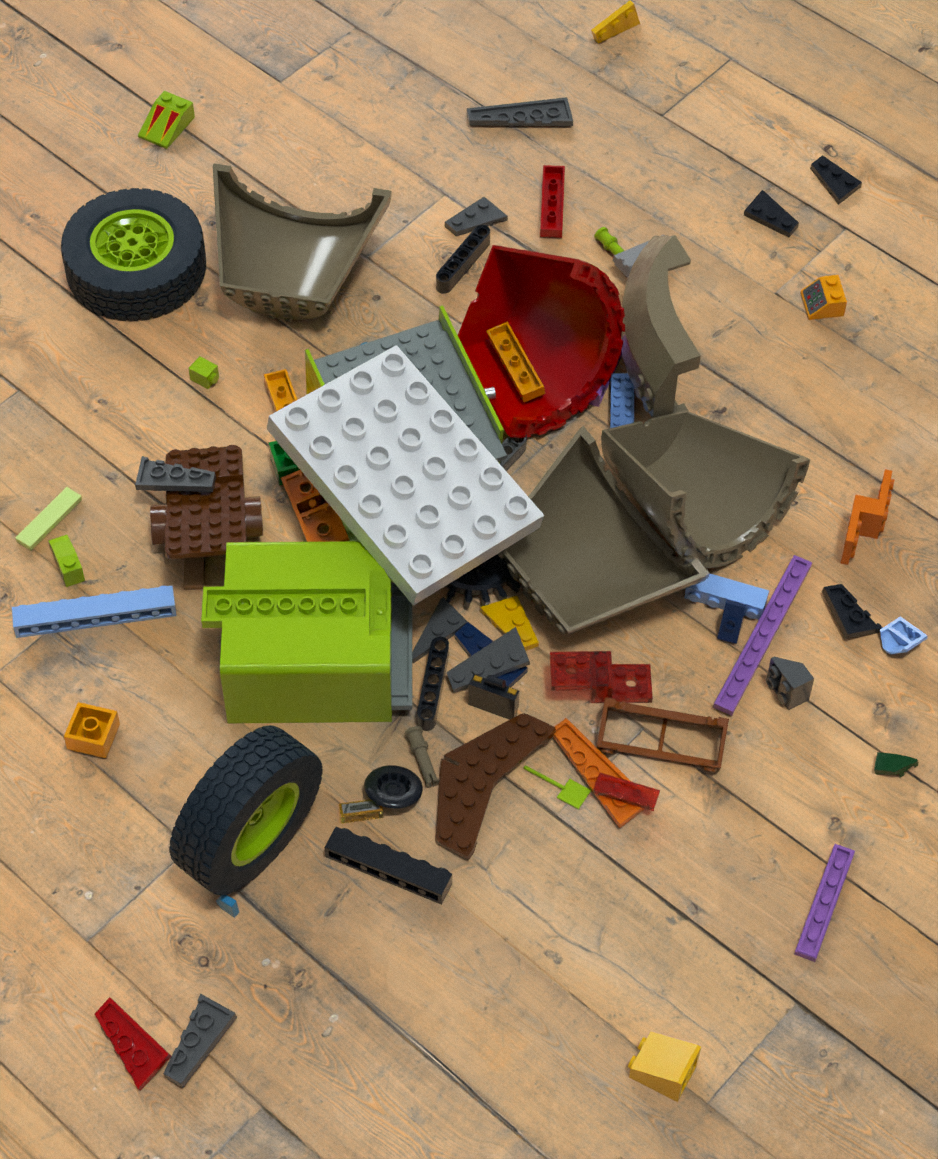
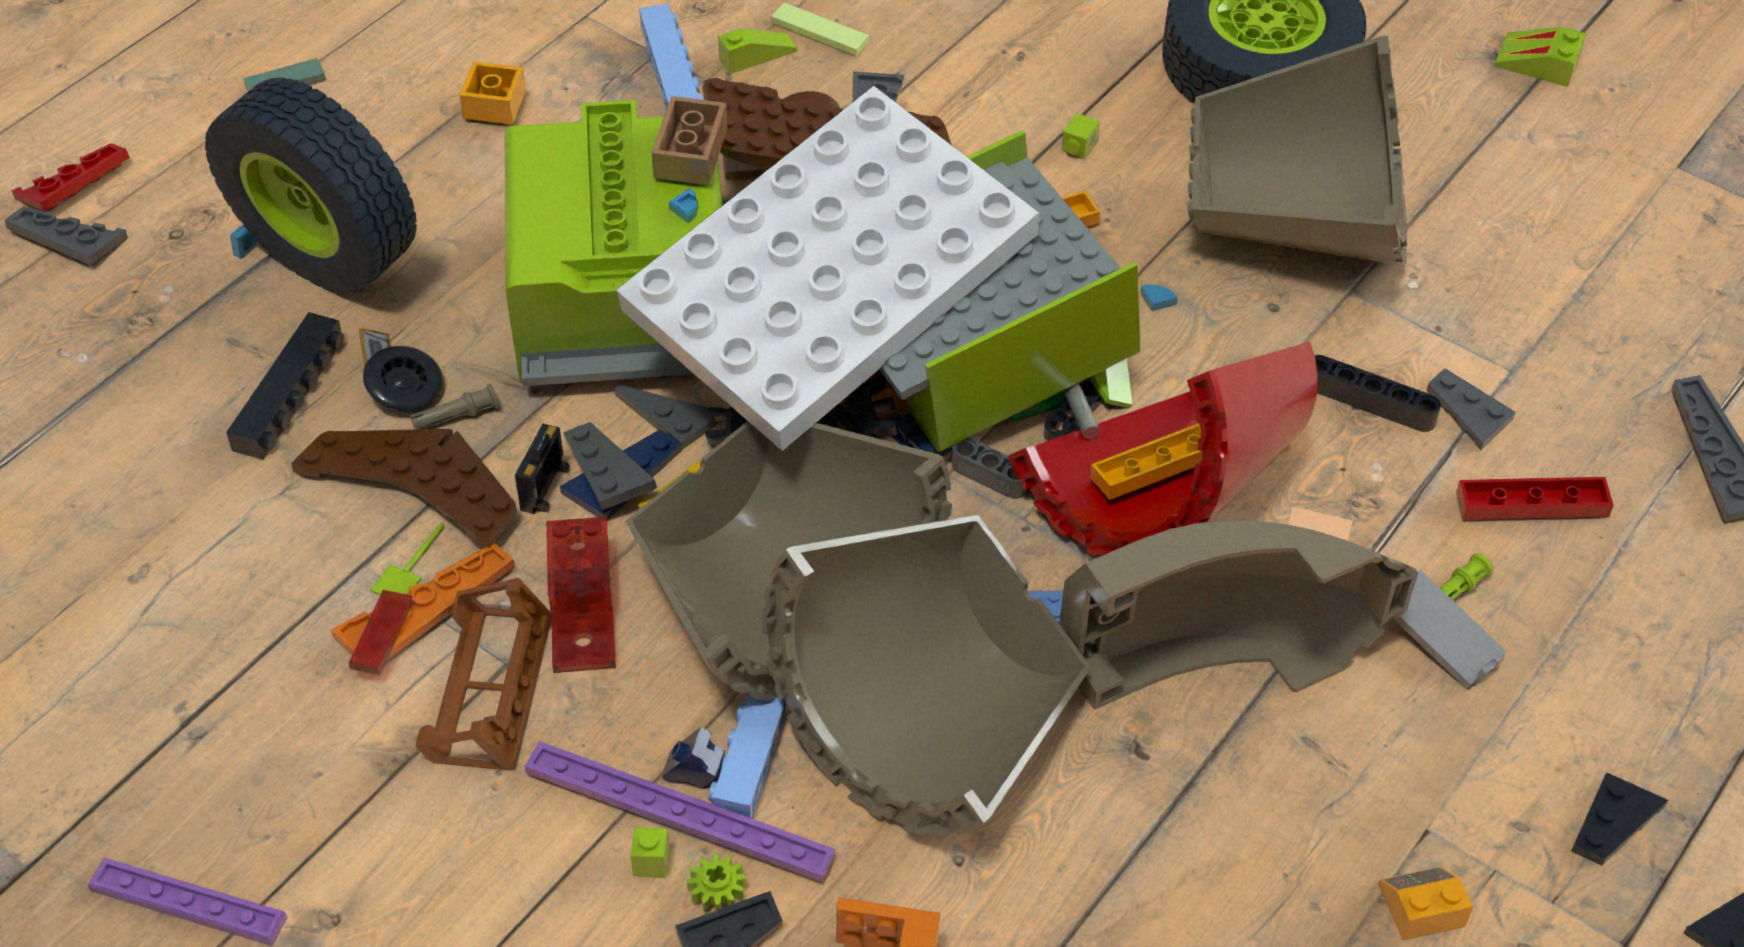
camera: 85 degrees right, 5 degrees down
black beam [417,636,449,731] -> none
dark grey slope [766,657,814,710] -> none
none -> sand green tile [243,58,326,91]
none -> lime brick [630,827,670,878]
none -> medium nougat brick [652,96,728,185]
none -> dark azure tile [669,188,698,223]
none -> lime gear [687,853,747,911]

